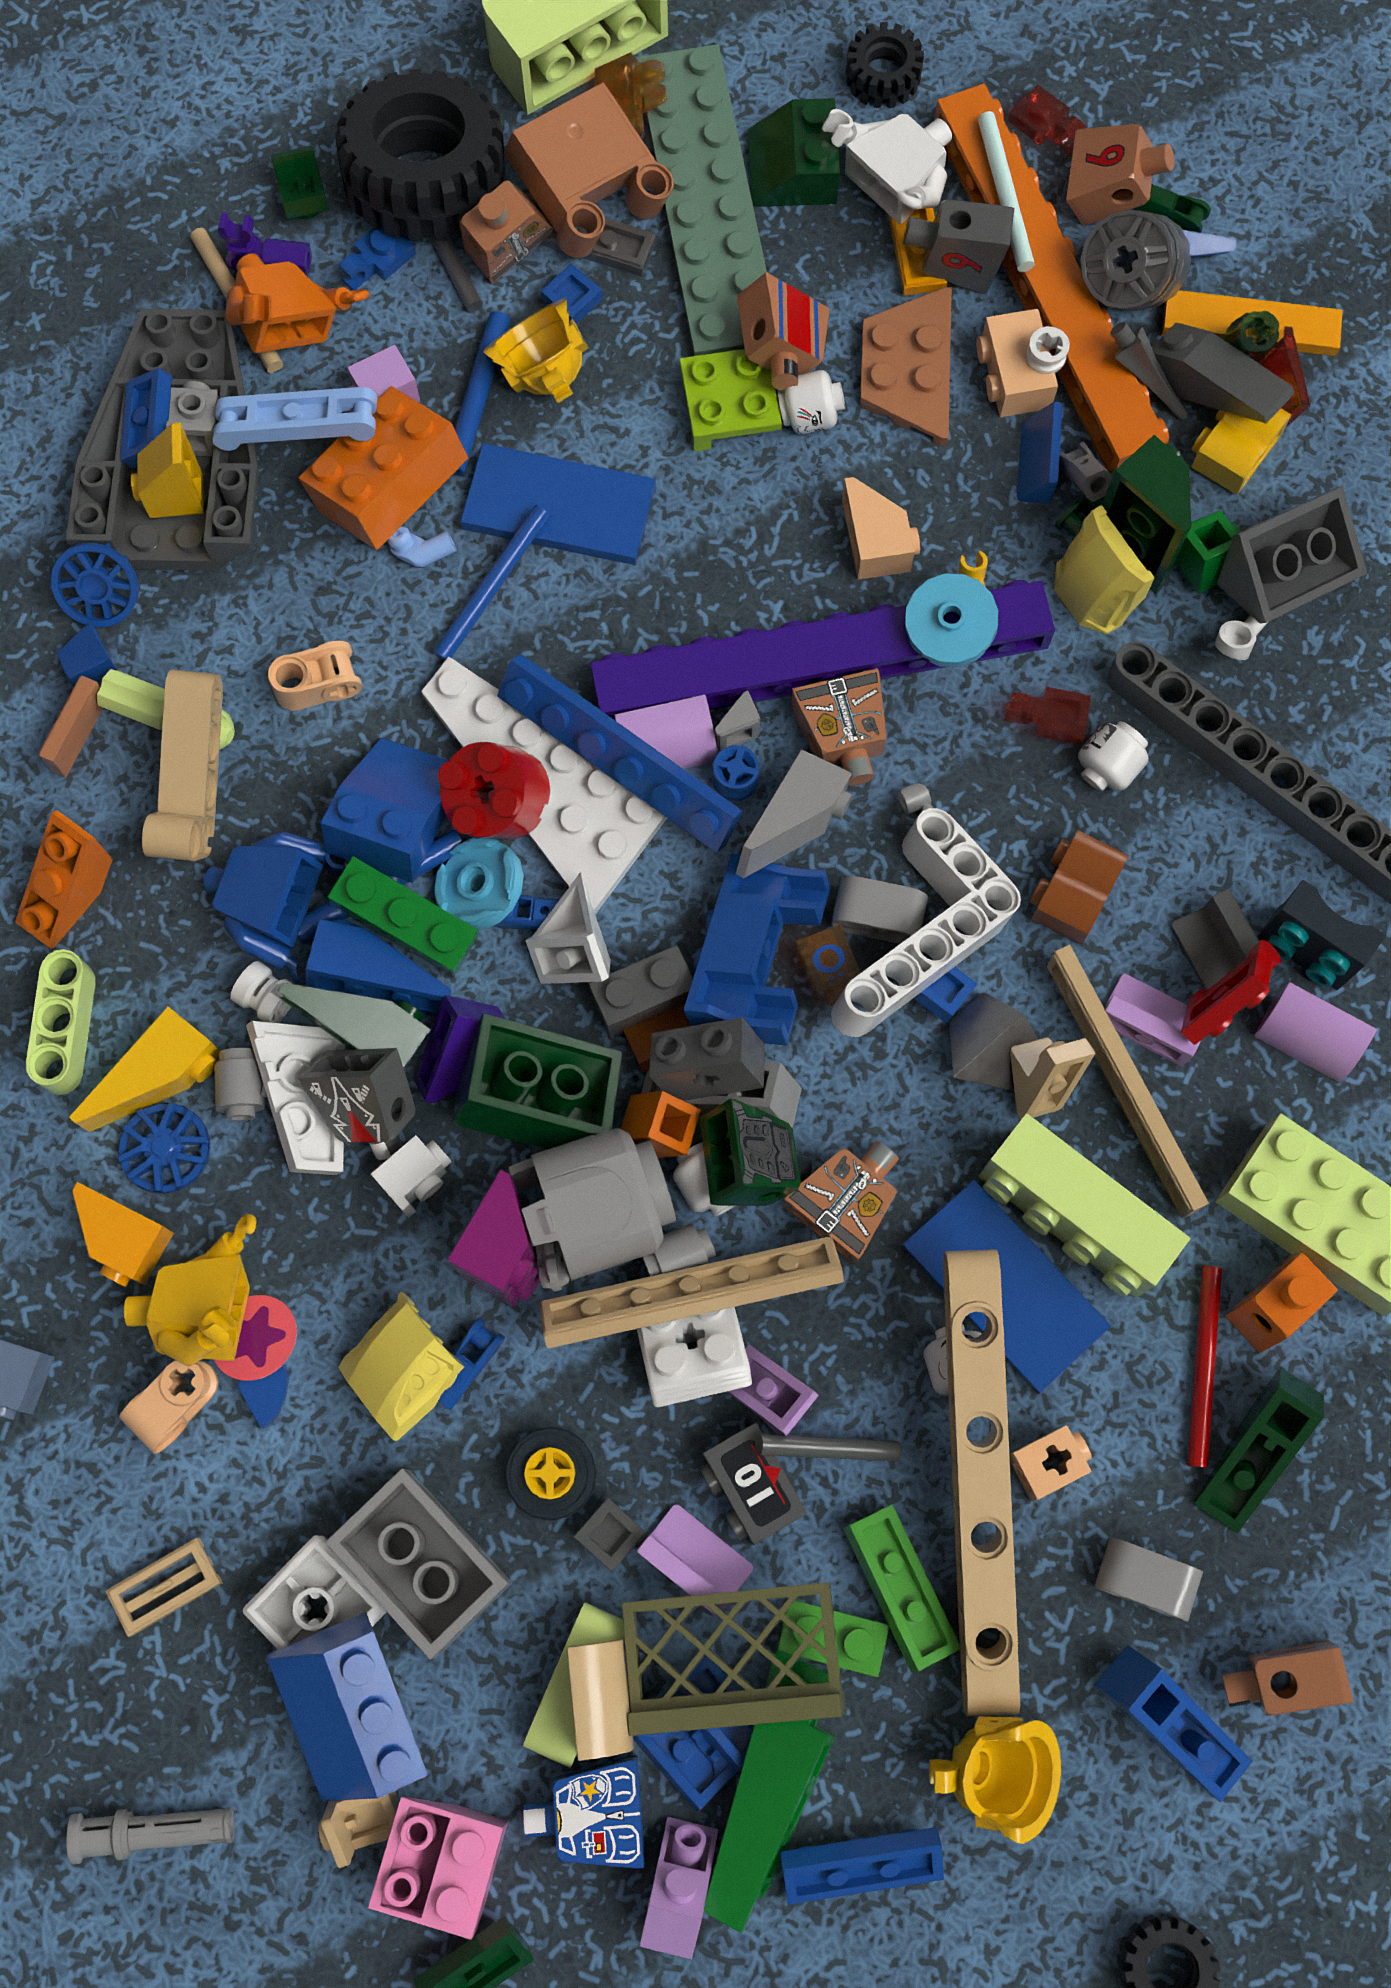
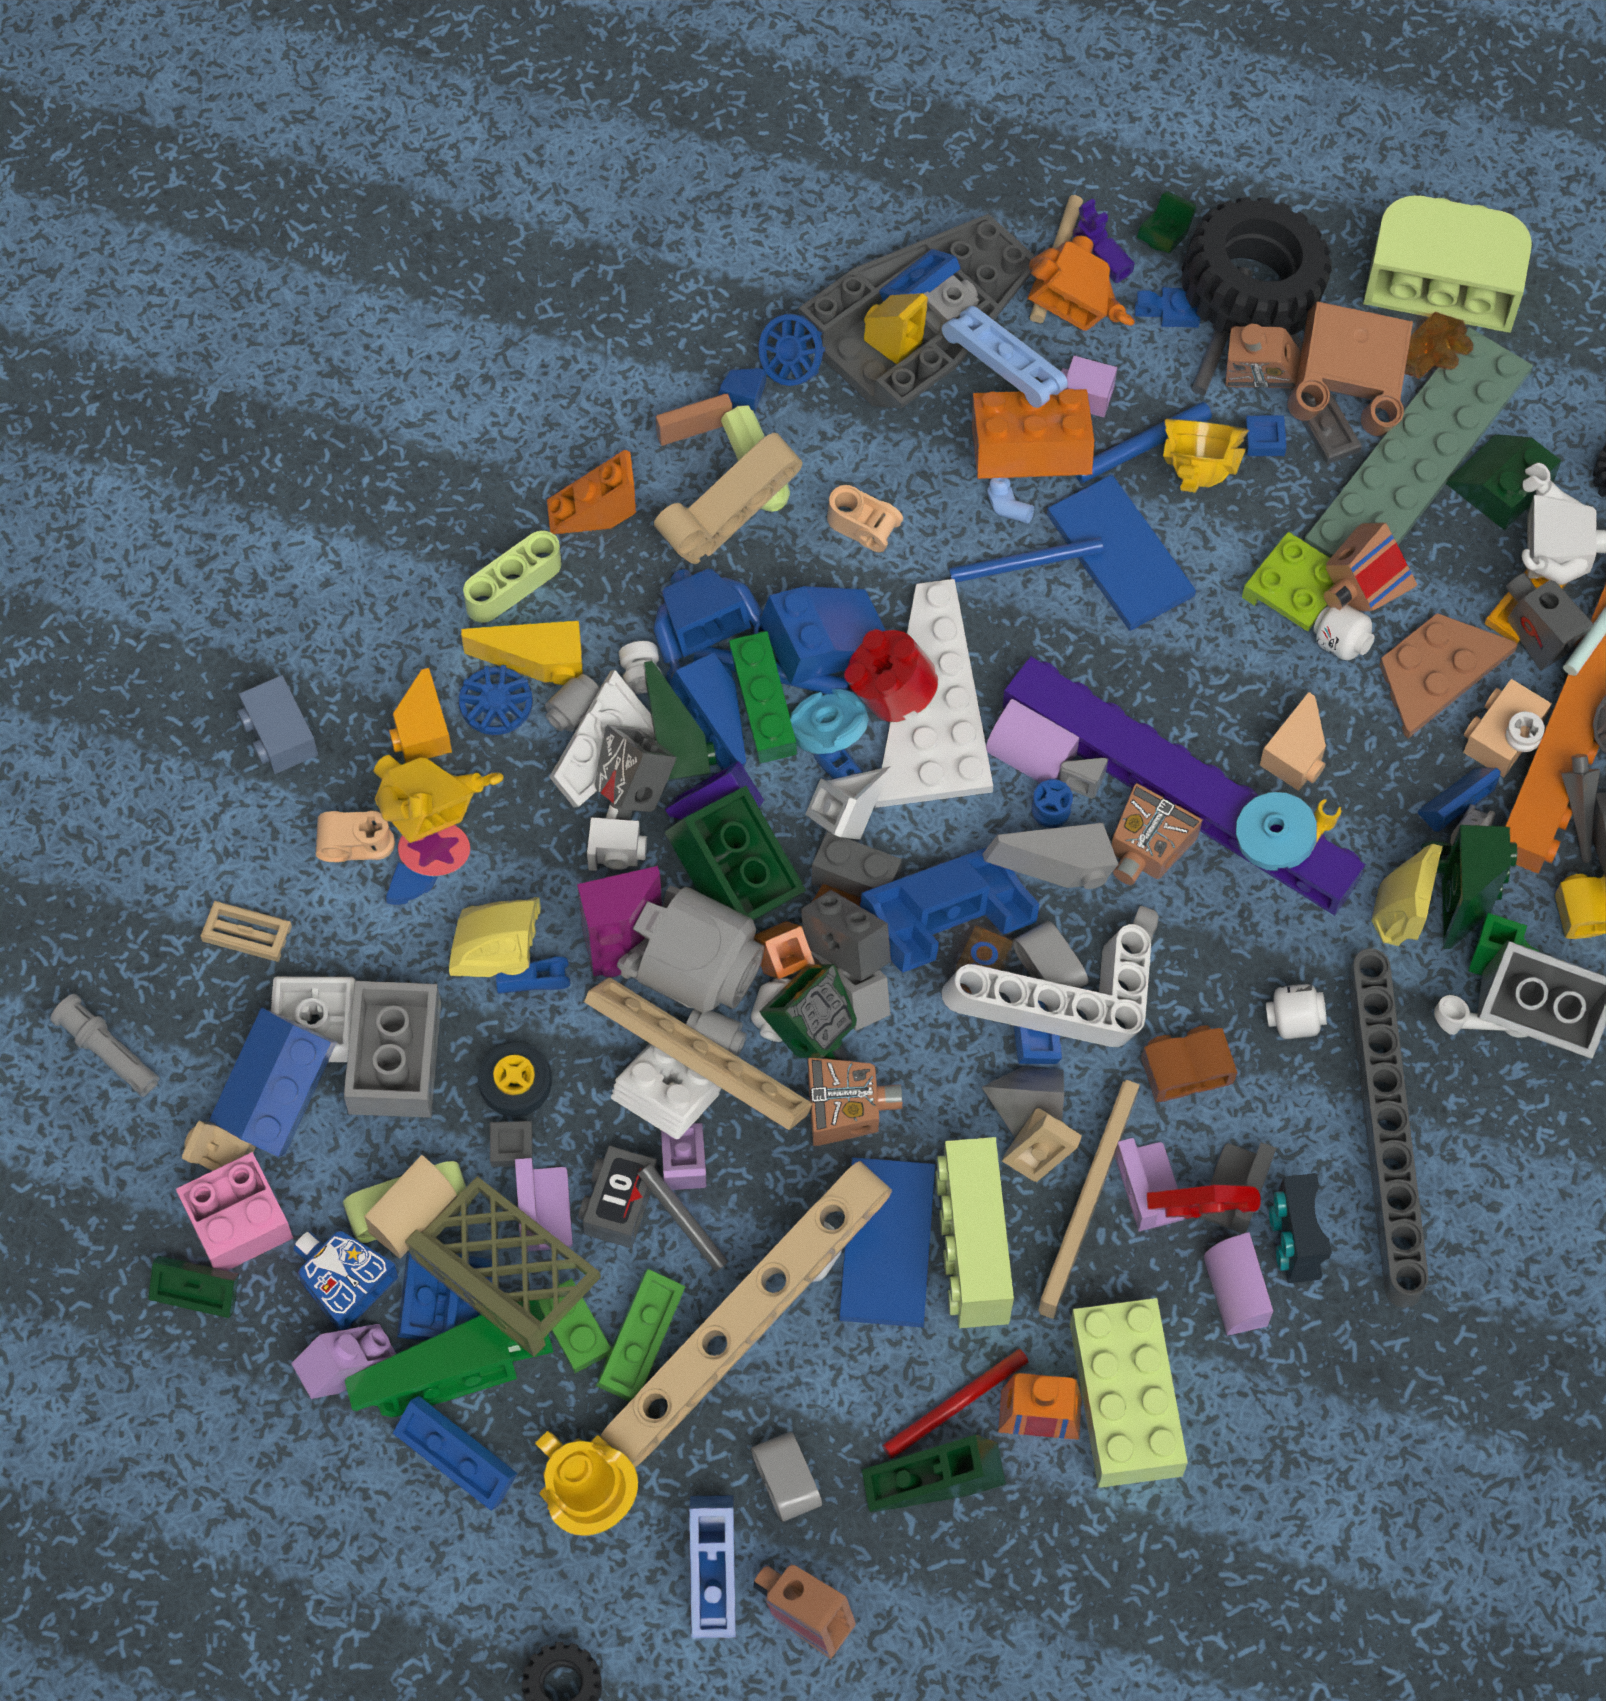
camera: 45 degrees right, 10 degrees down
blue plate [497,654,743,853] -> none
clear red plate [1004,687,1091,745] -> none
light nougat brick [1009,1425,1092,1501] -> none

